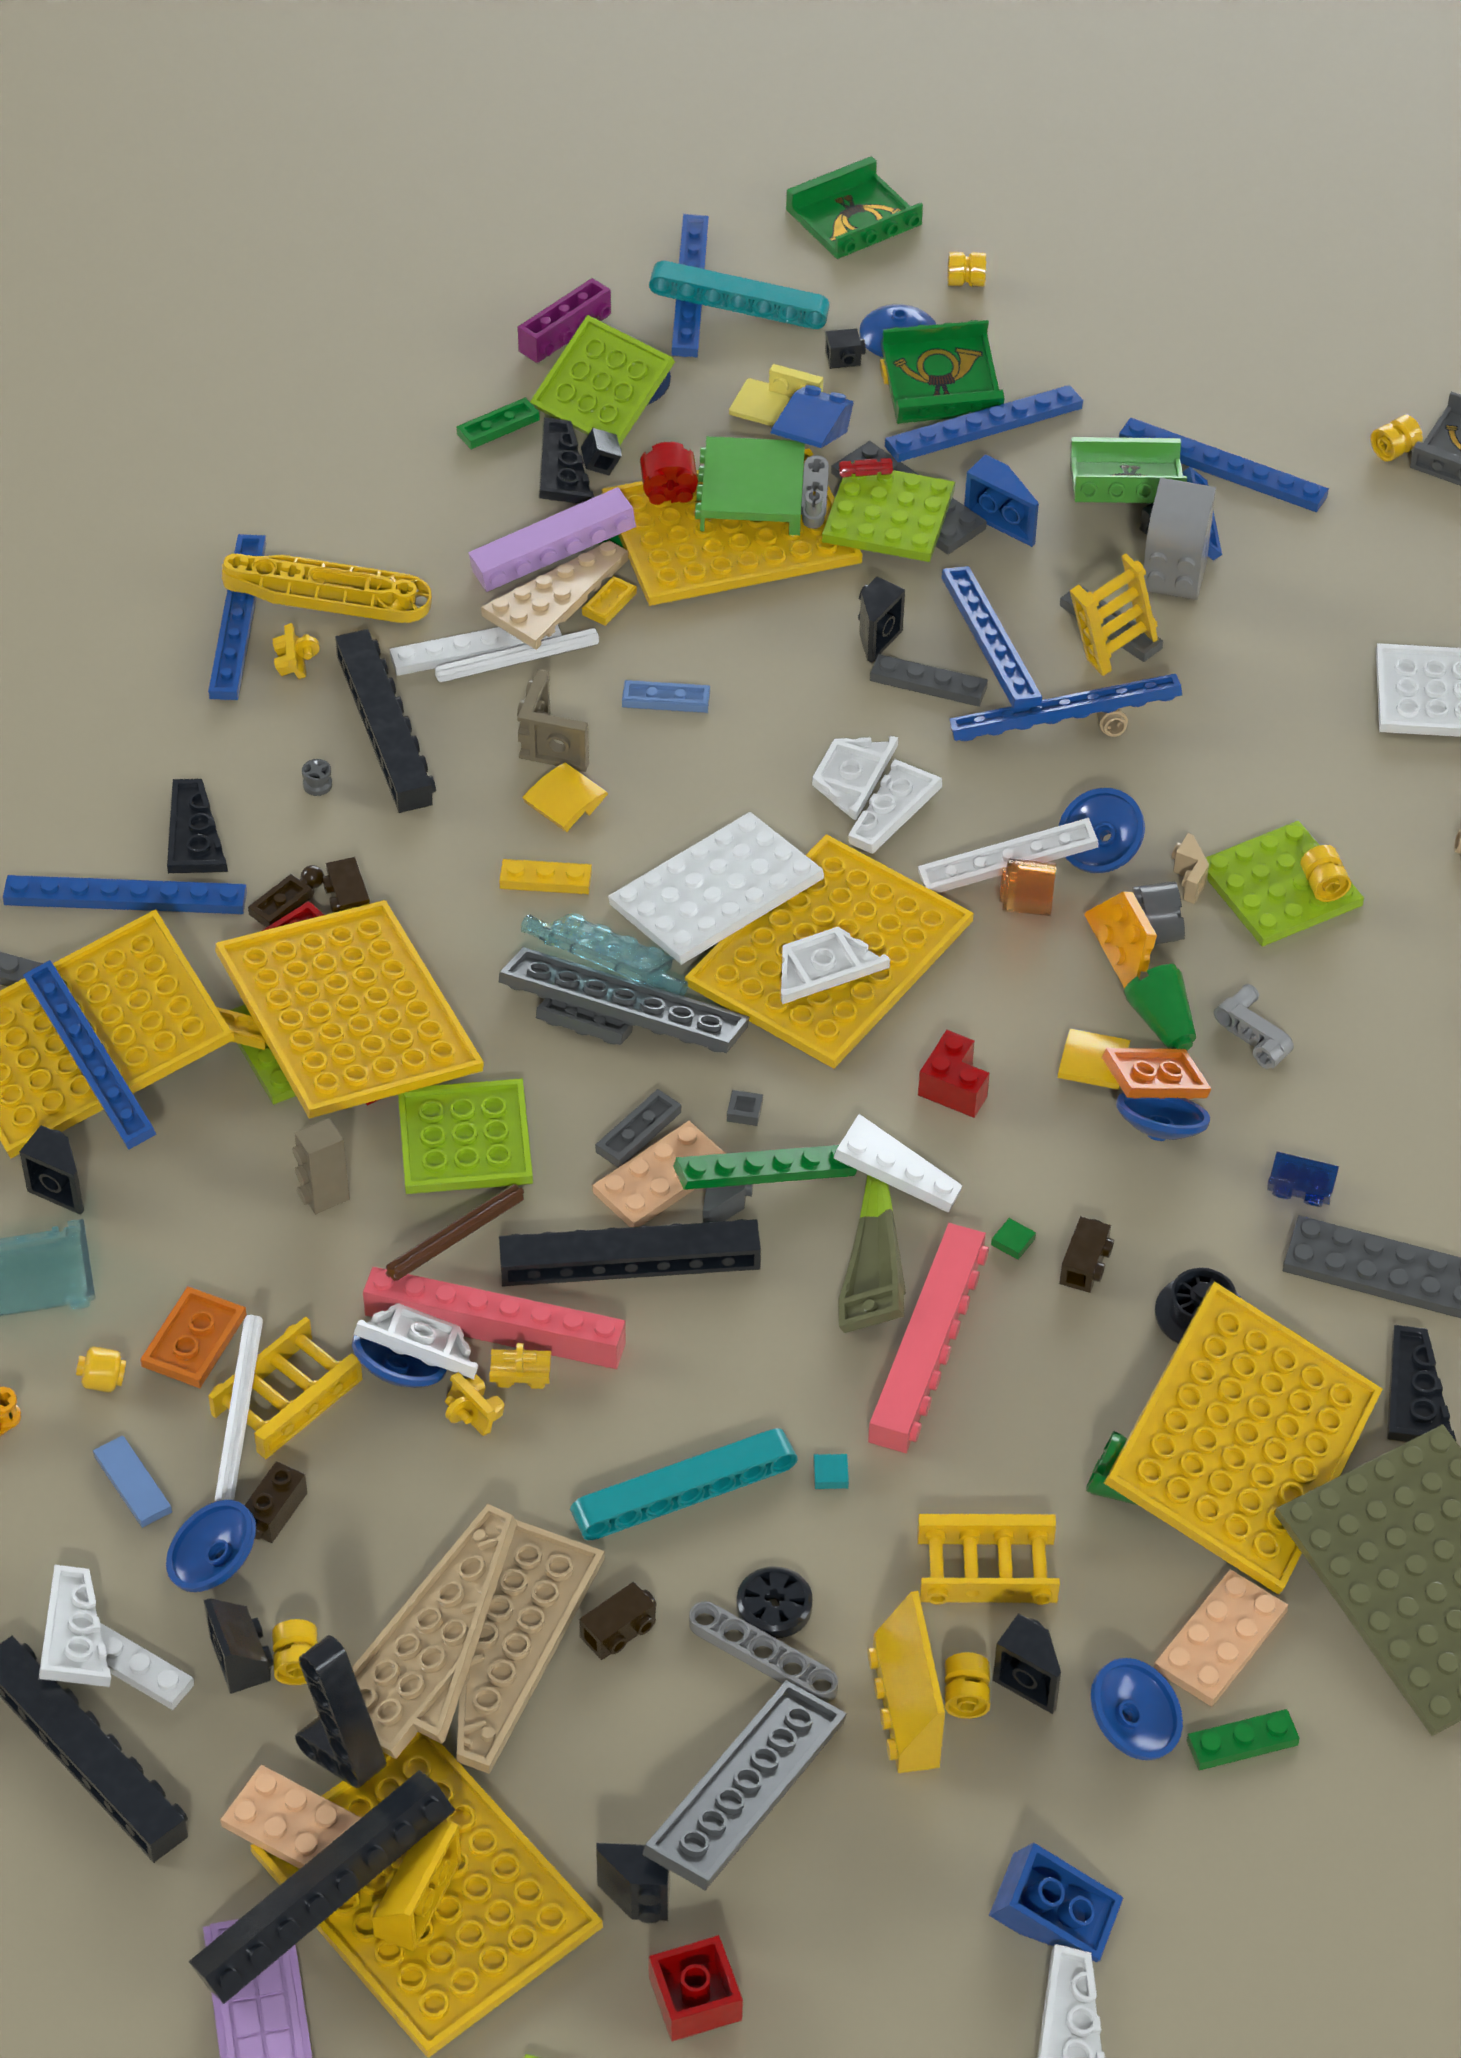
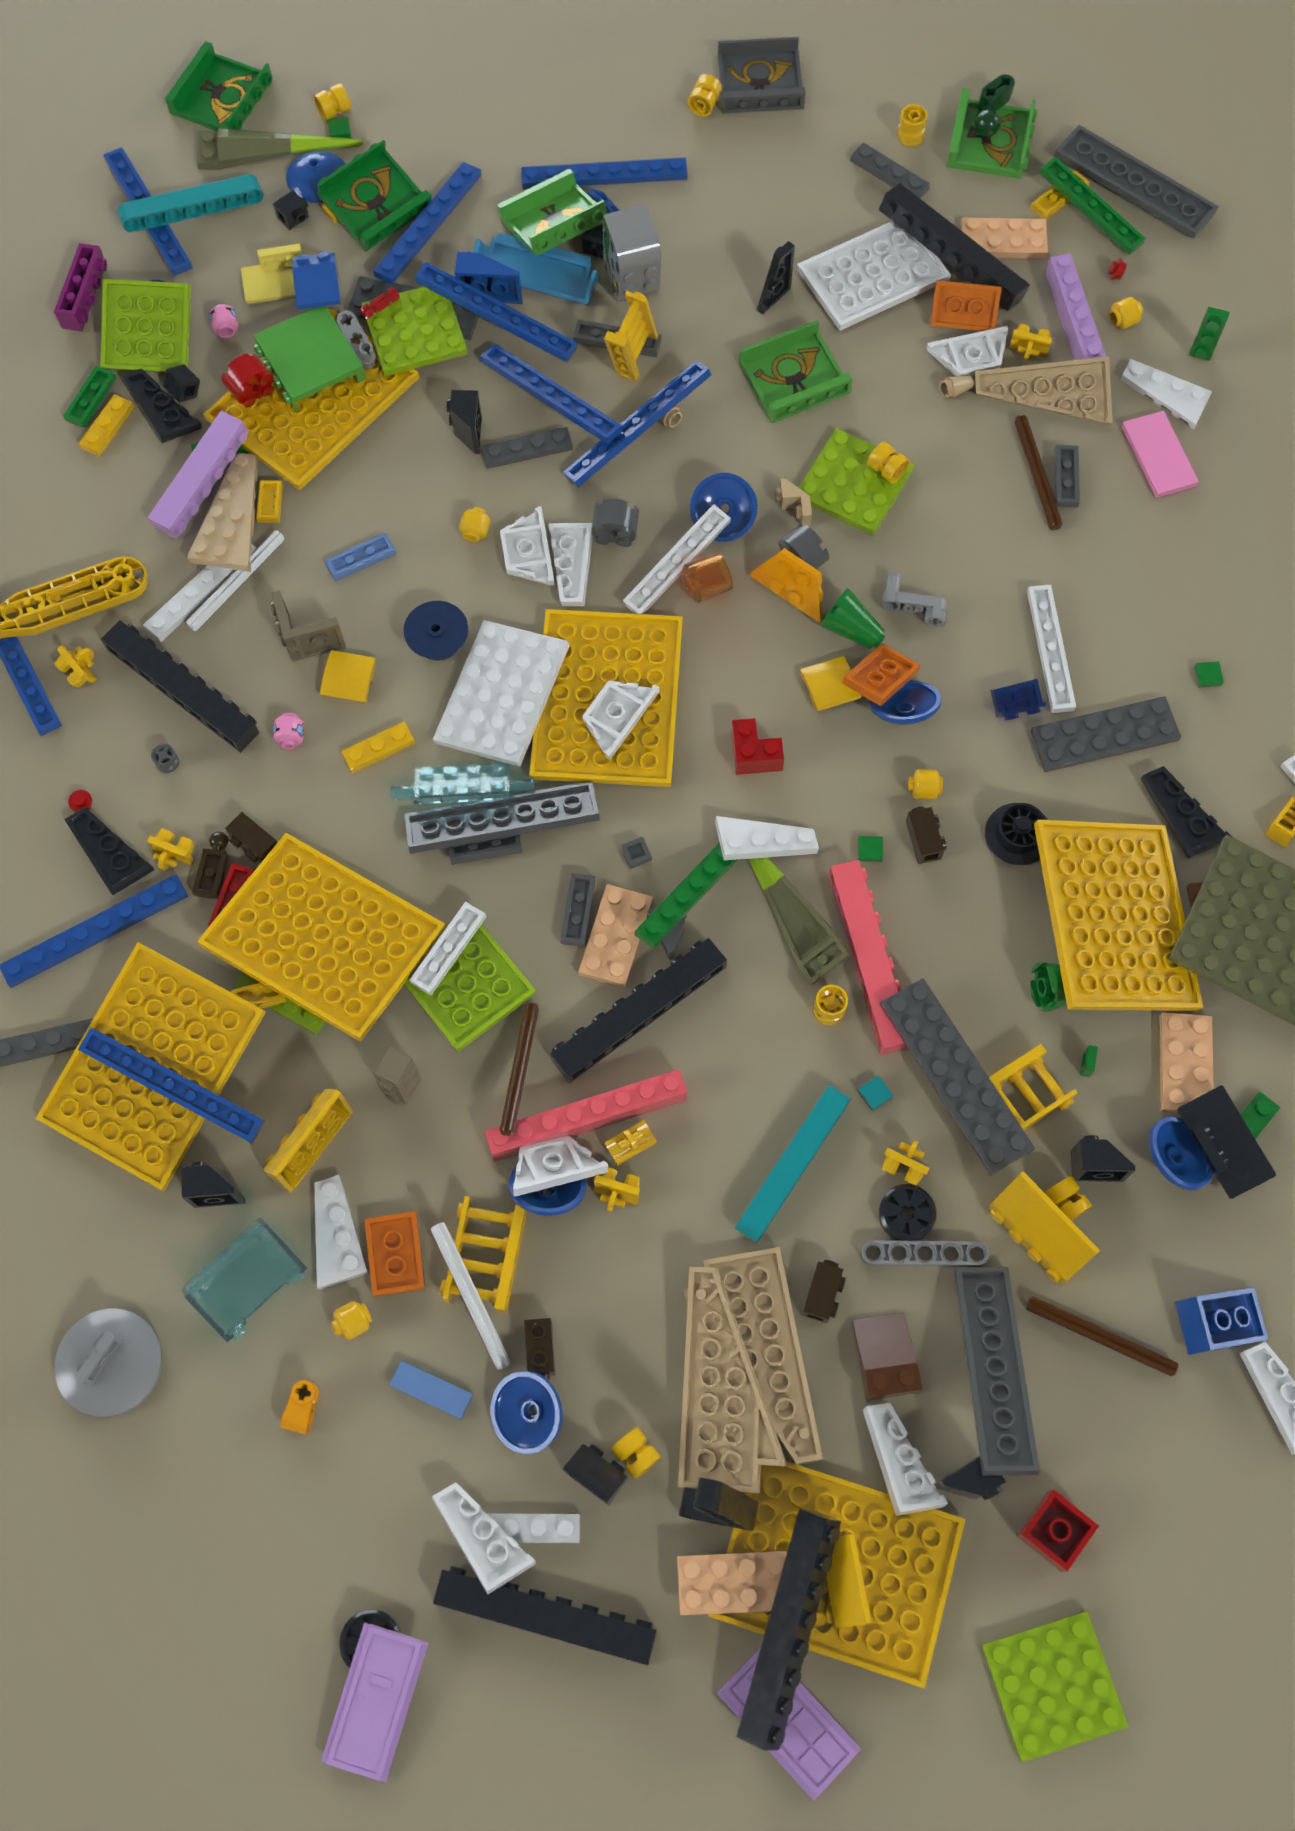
camera: 30 degrees left, 20 degrees up
none -> red plate [68,790,93,812]
none -> yellow plate [79,394,135,457]
none -> yellow hips [147,828,195,870]
none -> olive plate [197,128,364,170]
none -> bright pink head [209,304,239,338]
none -> yellow slope [262,1089,353,1193]
none -> bright pink head [273,713,305,749]
none -> white wing [314,1175,369,1290]
none -> green tile [328,117,351,139]
none -> dark blue piece [403,601,468,661]
none -> white plate [409,902,486,996]
none -> blue plate [415,262,578,363]
none -> yellow head [459,507,491,543]
none -> dark azure slope [473,233,600,306]
none -> dark grey brick [591,499,639,547]
none -> bright green panel [739,320,853,423]
none -> black wing [757,241,795,315]
none -> yellow wheel [813,984,848,1026]
none -> reddish brown slope [852,1313,923,1401]
none -> white wing [863,1403,948,1516]
none -> dark grey plate [880,978,1035,1176]
none -> yellow hips [882,1139,930,1185]
none -> yellow head [908,769,943,800]
none -> reddish brown axle [1026,1297,1178,1376]
none -> white plate [1027,585,1076,713]
none -> green tile [1080,1045,1098,1077]
none -> black bracket [1177,1085,1276,1199]

